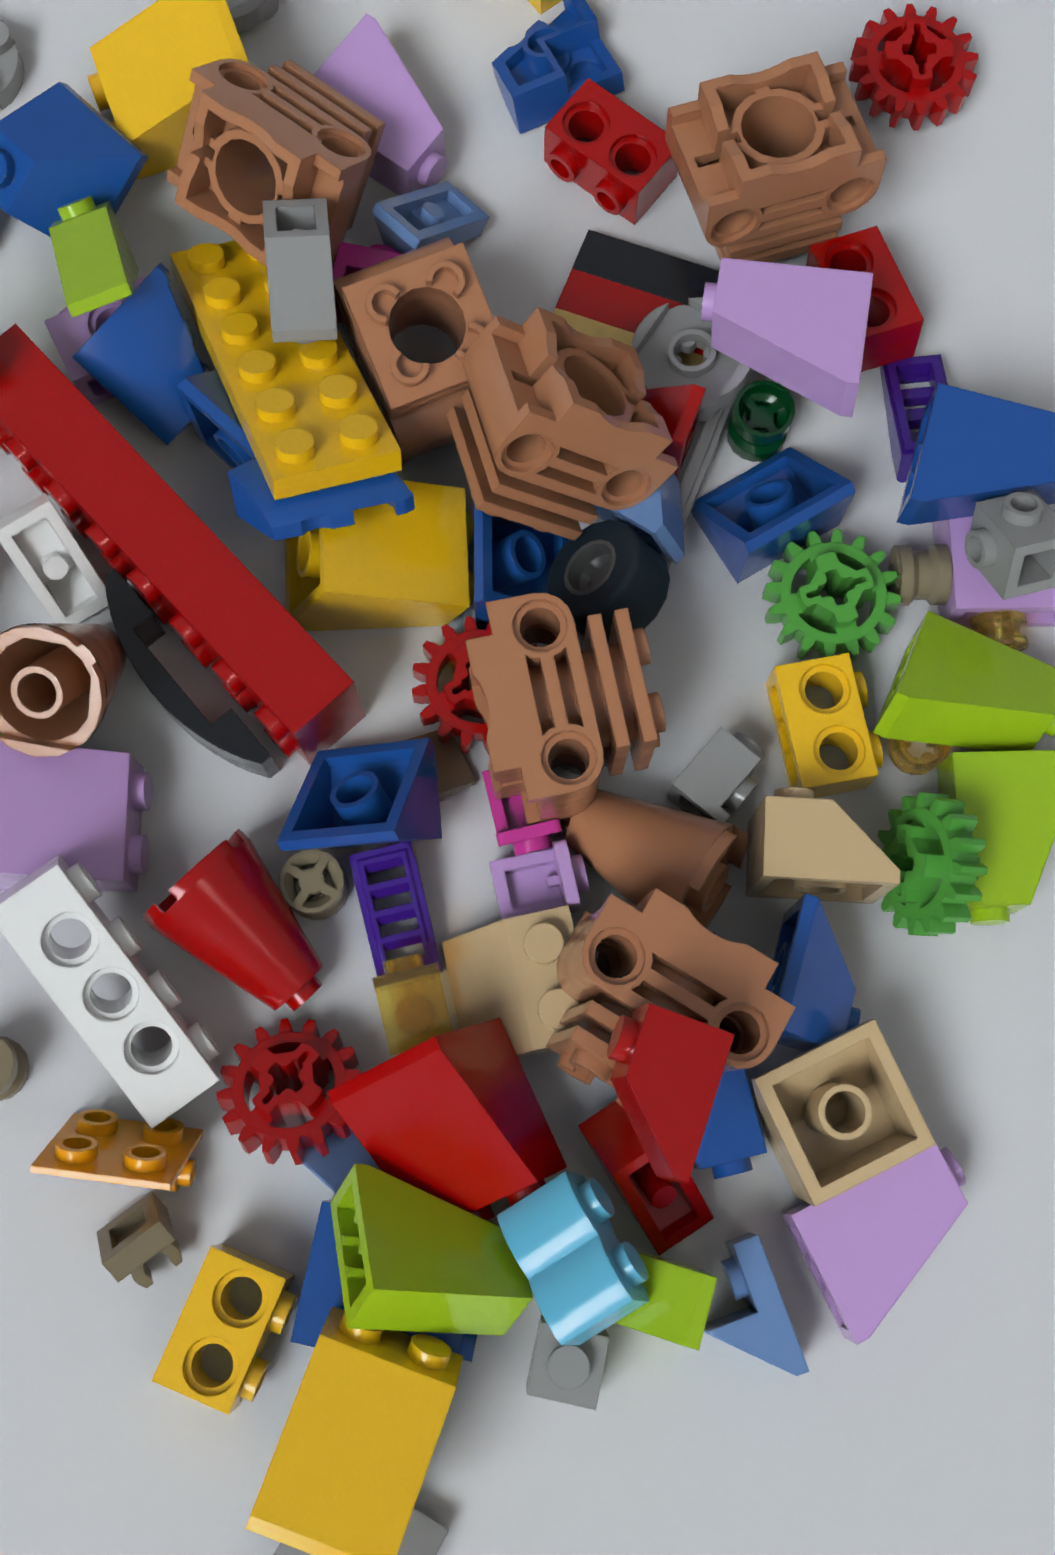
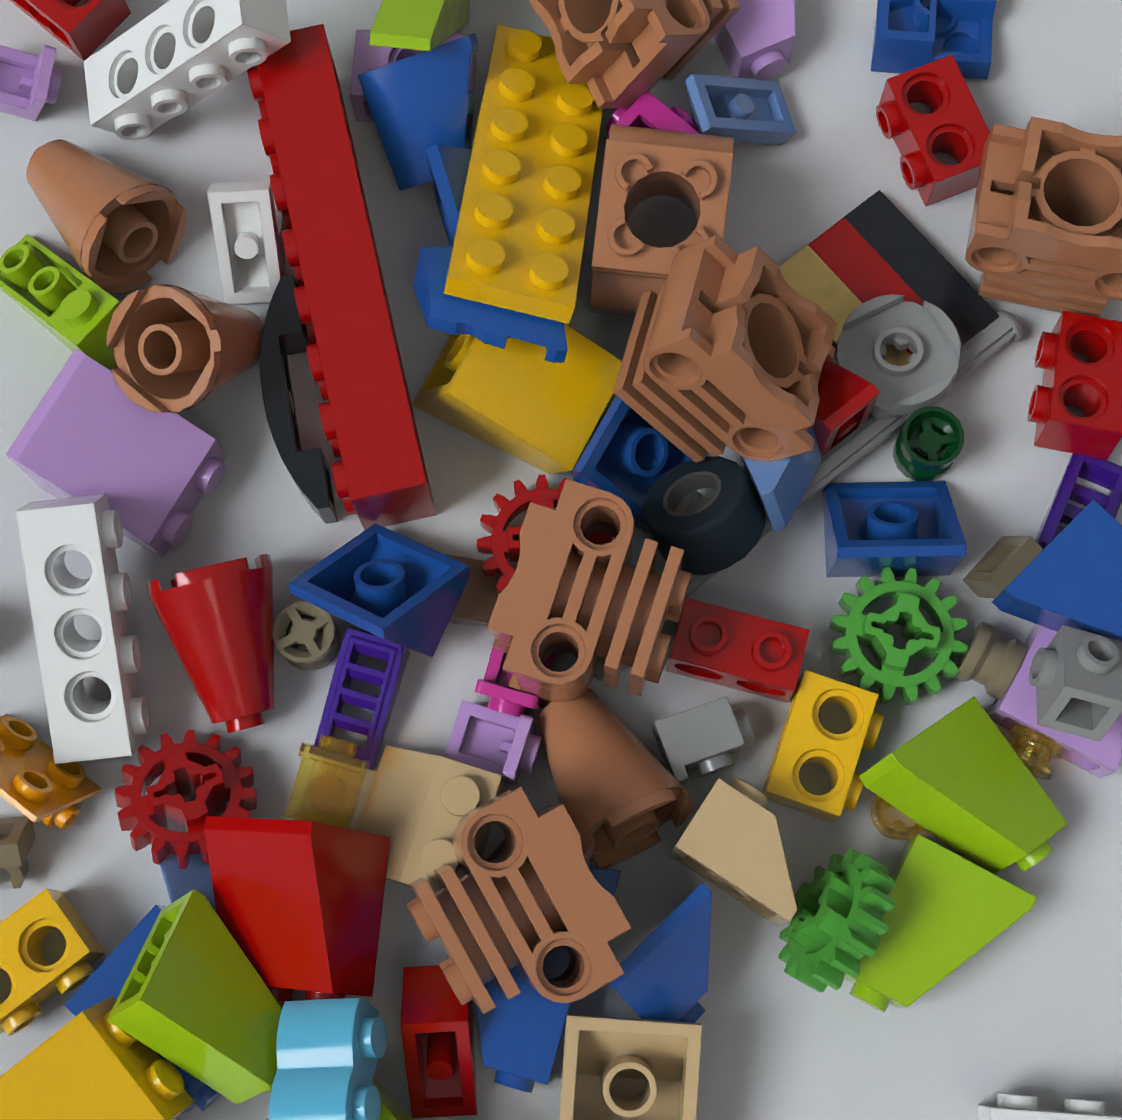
camera: 35 degrees right, 0 degrees up
light grey slope [262,198,338,344] -> none
red slope [607,1003,735,1183] -> none
lavender slope [701,257,873,417] -> none
none -> red brick [667,598,810,703]
none -> dark tan tile [963,536,1043,599]

